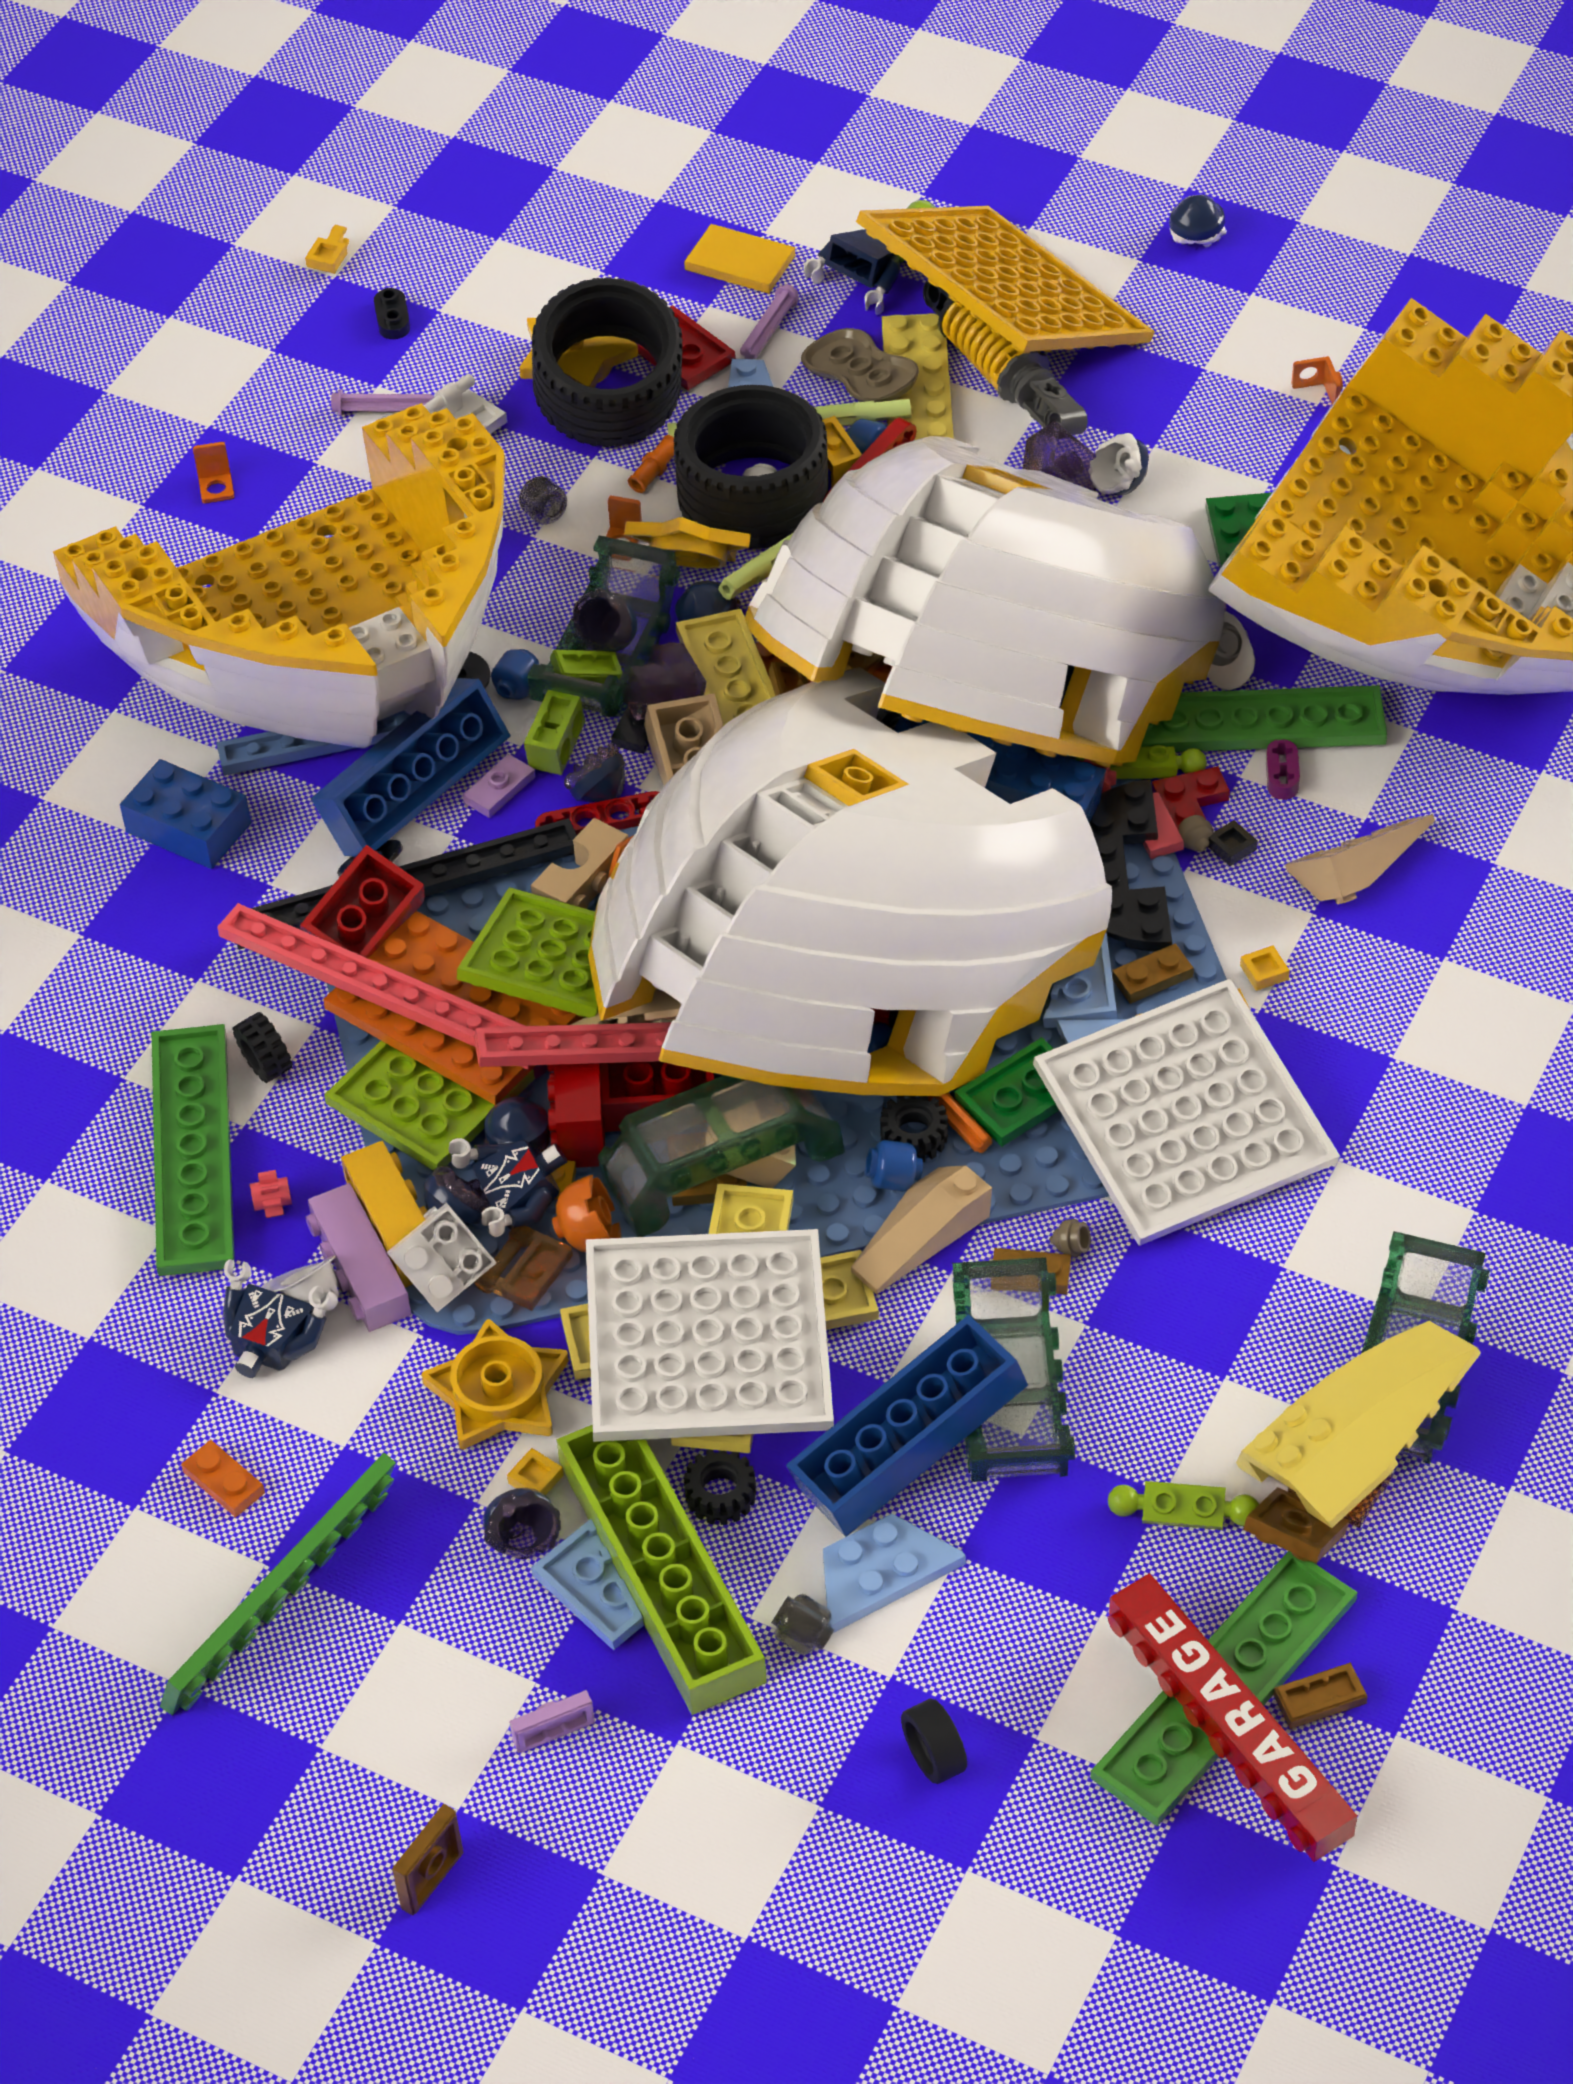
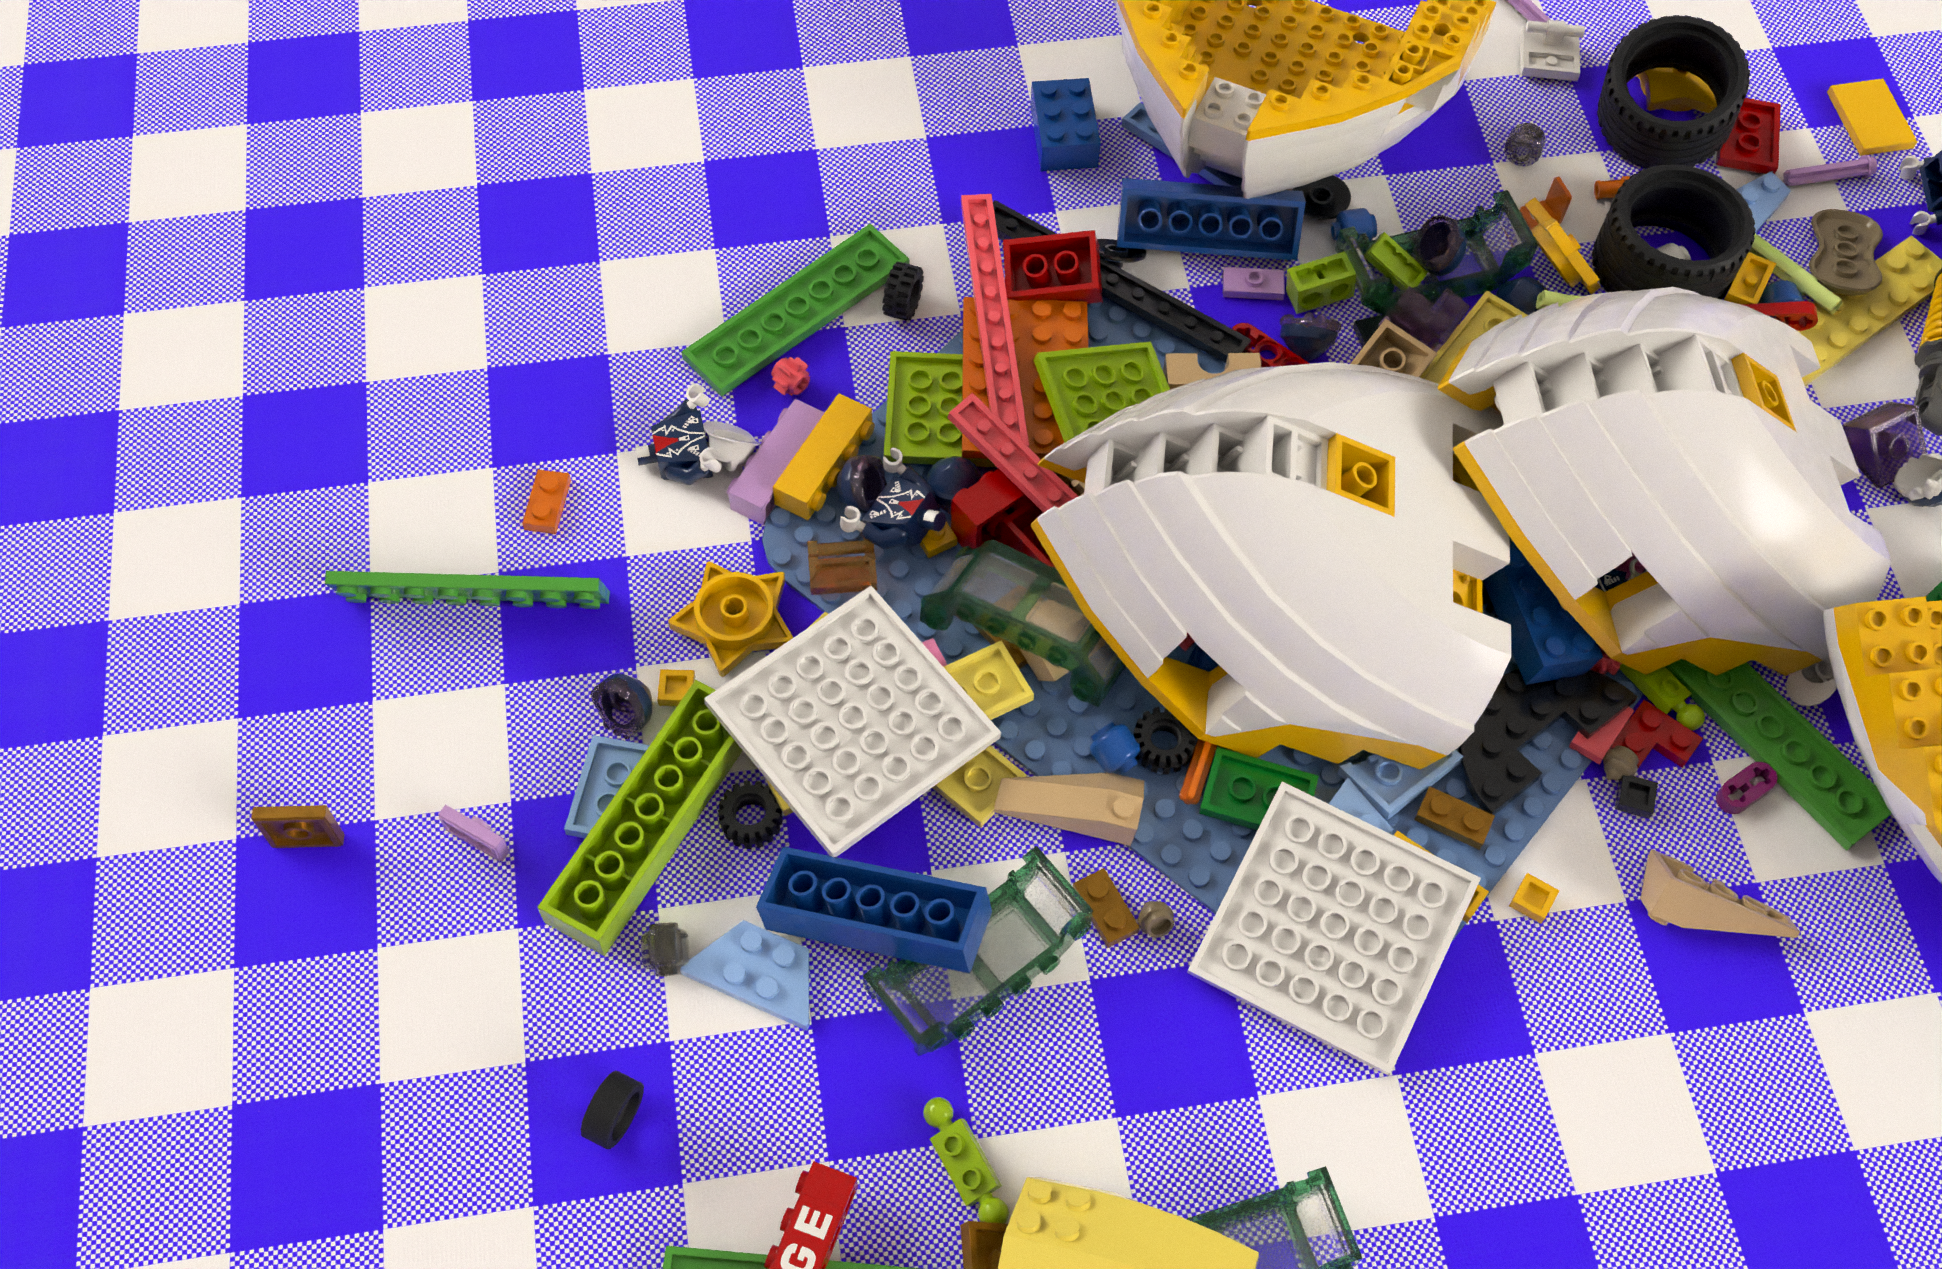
camera: 50 degrees right, 10 degrees up
white plate [387,1202,497,1312] -> none
orange cylinder [552,1175,621,1252] -> none

